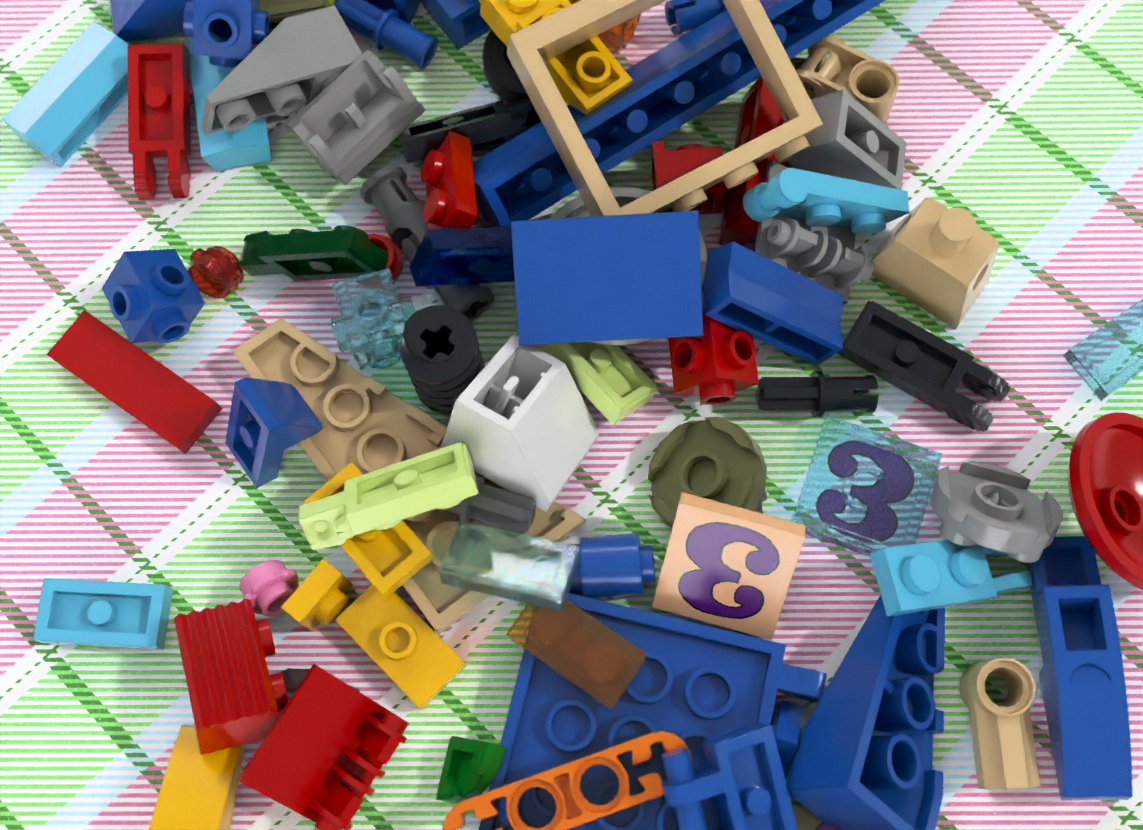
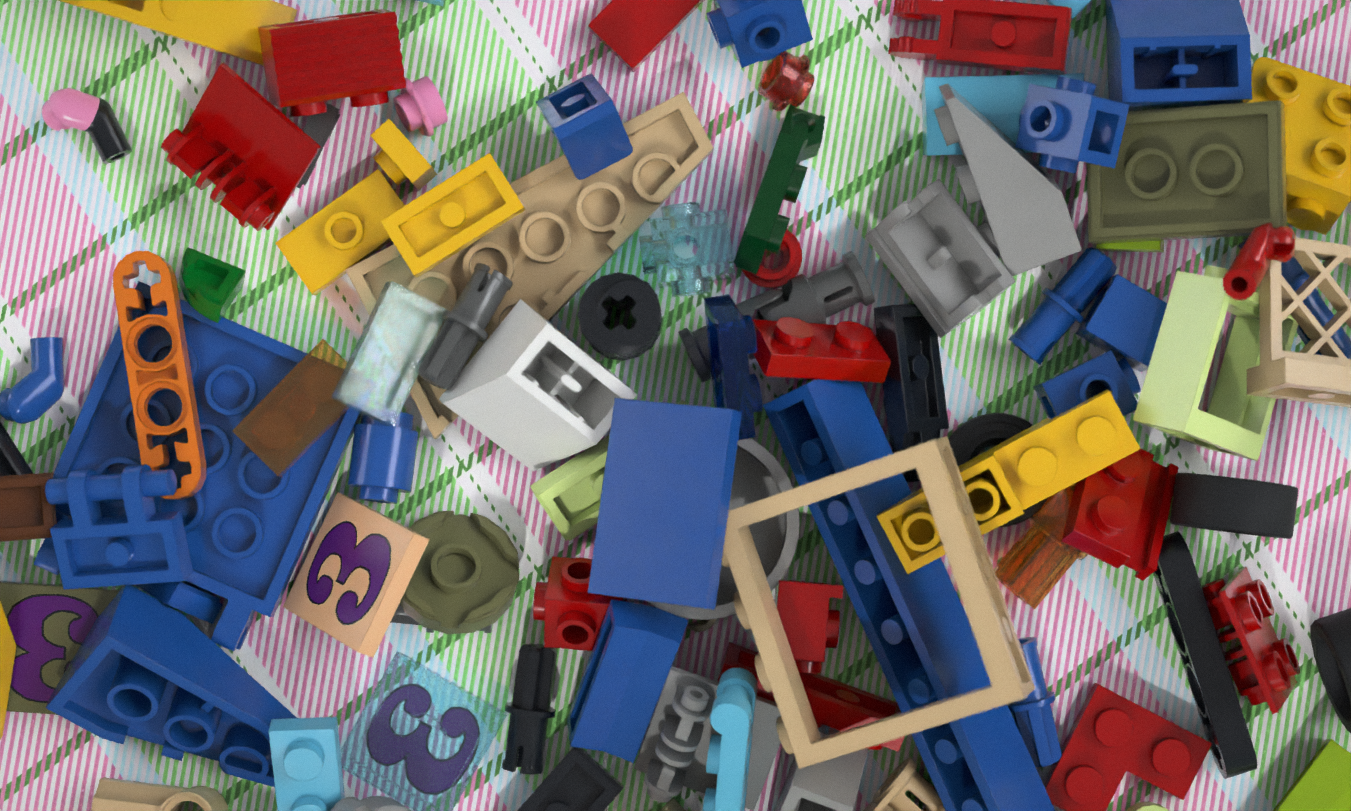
camera: 95 degrees right, 15 degrees up
yellowish green hinge [299,442,479,550] -> none

